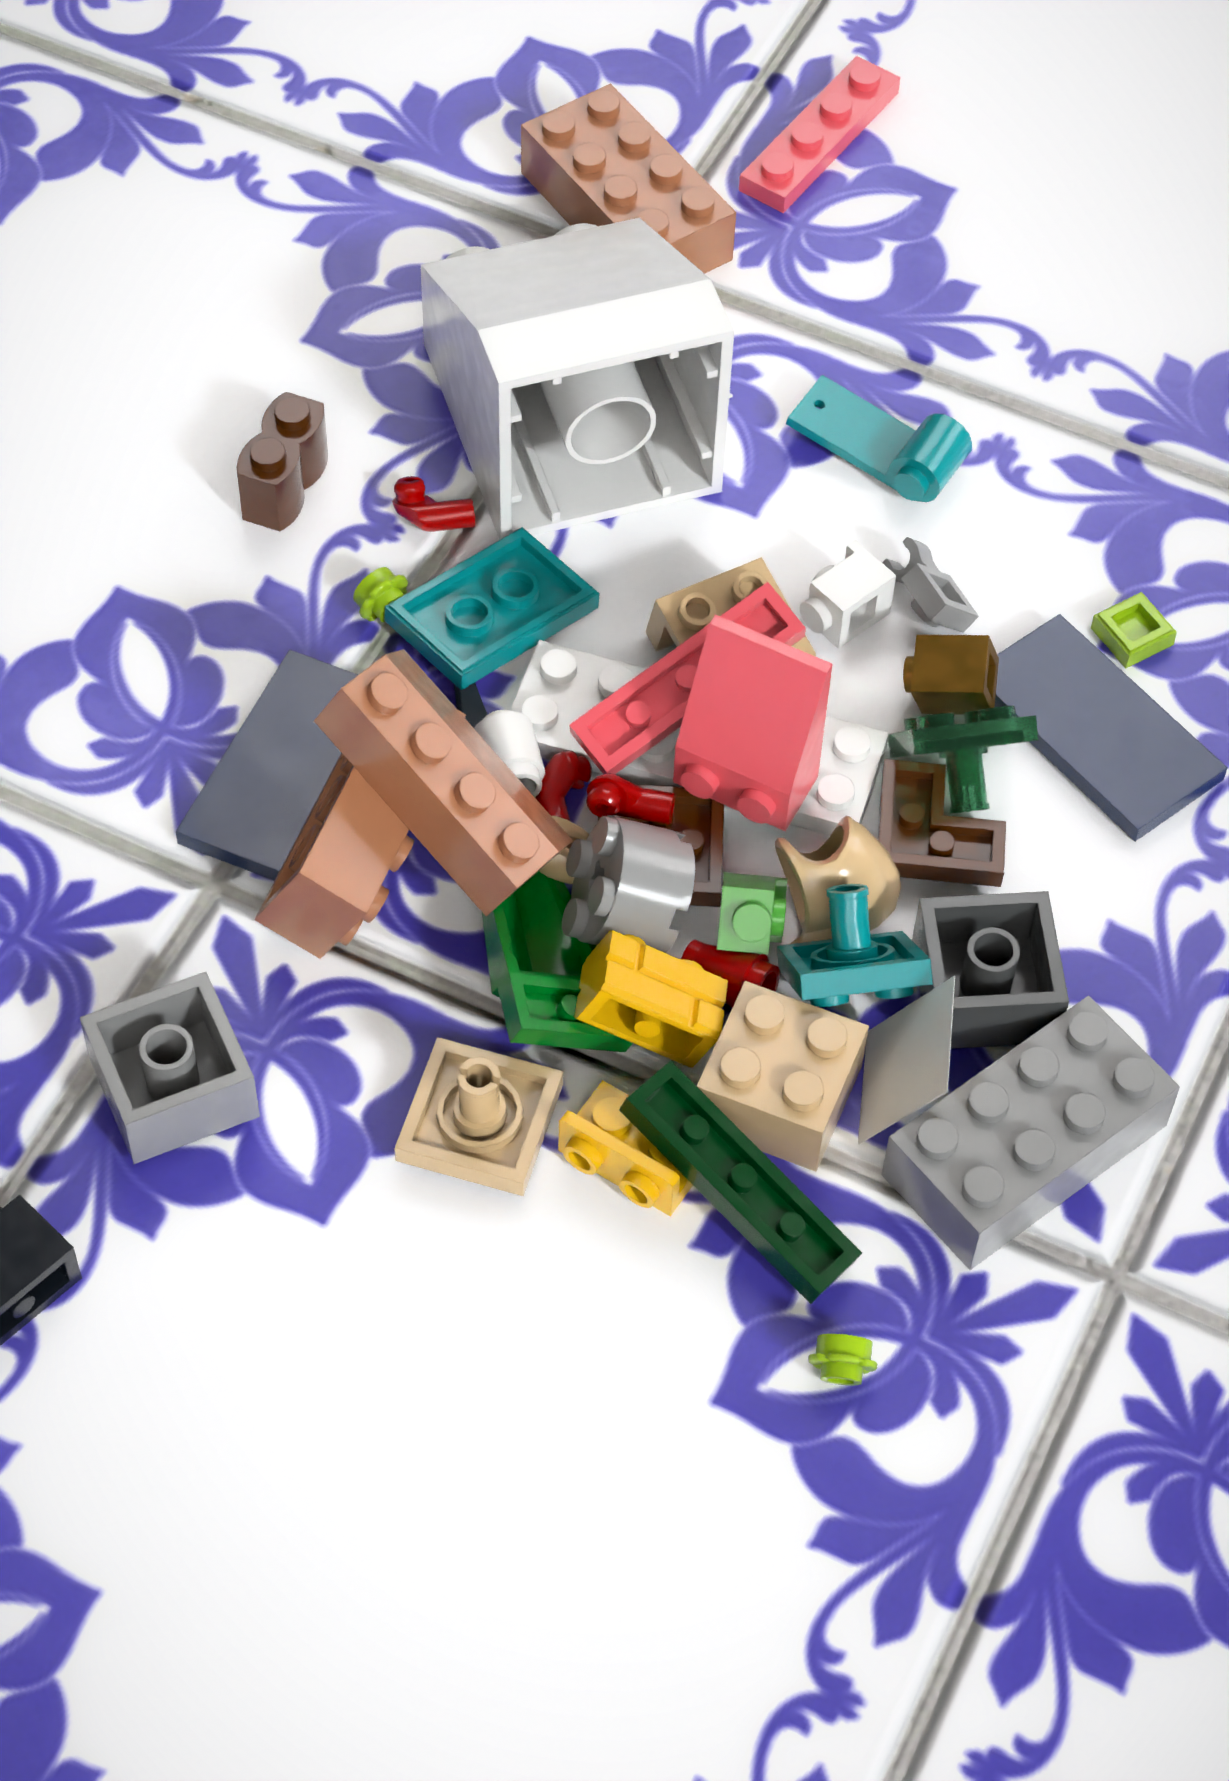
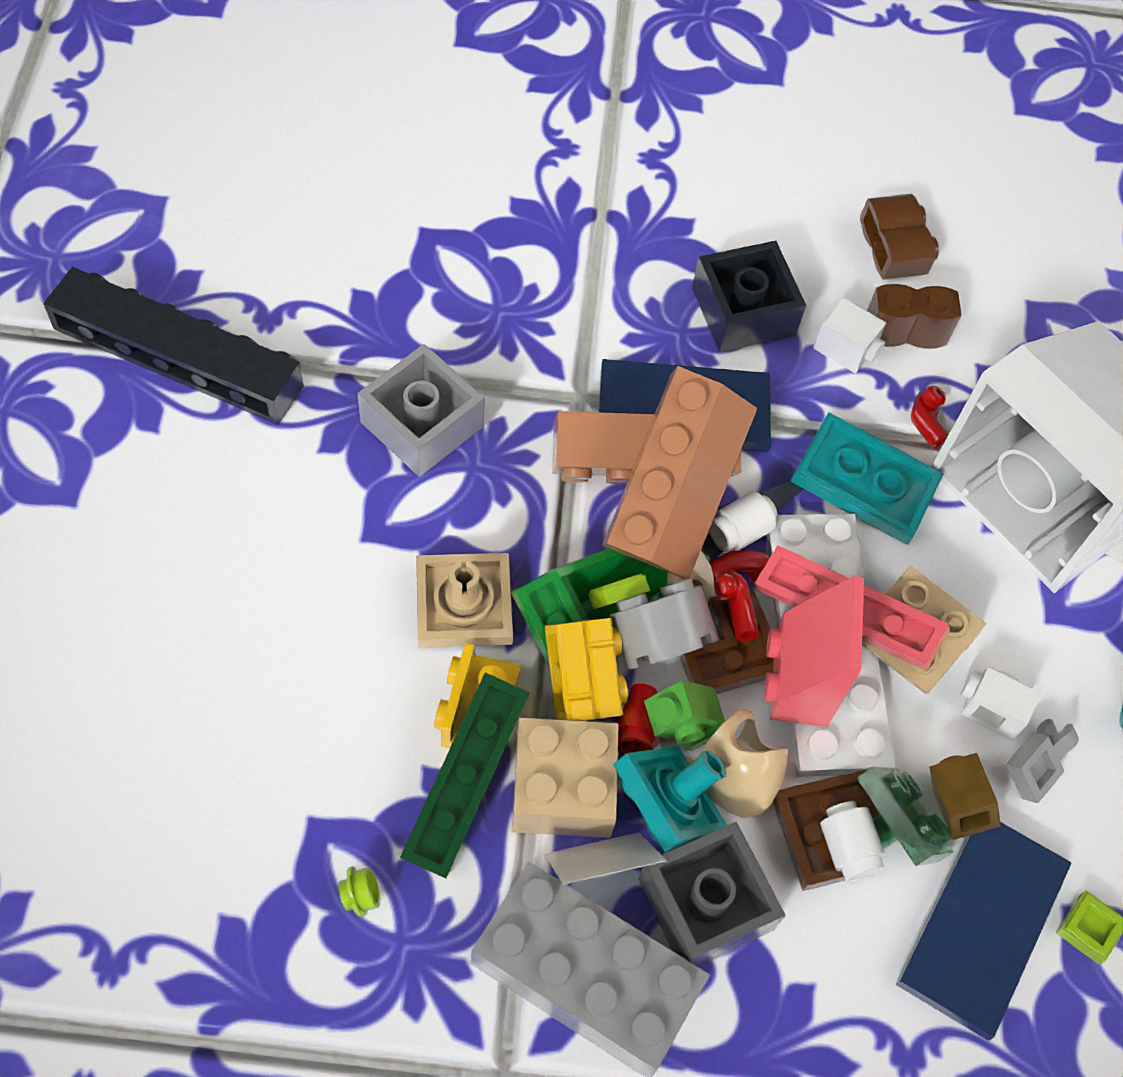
camera: 65 degrees right, 5 degrees up
lime plate [353,567,408,622] -> none
none -> lime tile [588,574,650,609]
none -> black brick [692,240,807,352]
none -> white brick [813,297,886,374]
none -> white brick [820,801,885,882]
none -> reddish brown brick [860,193,939,280]

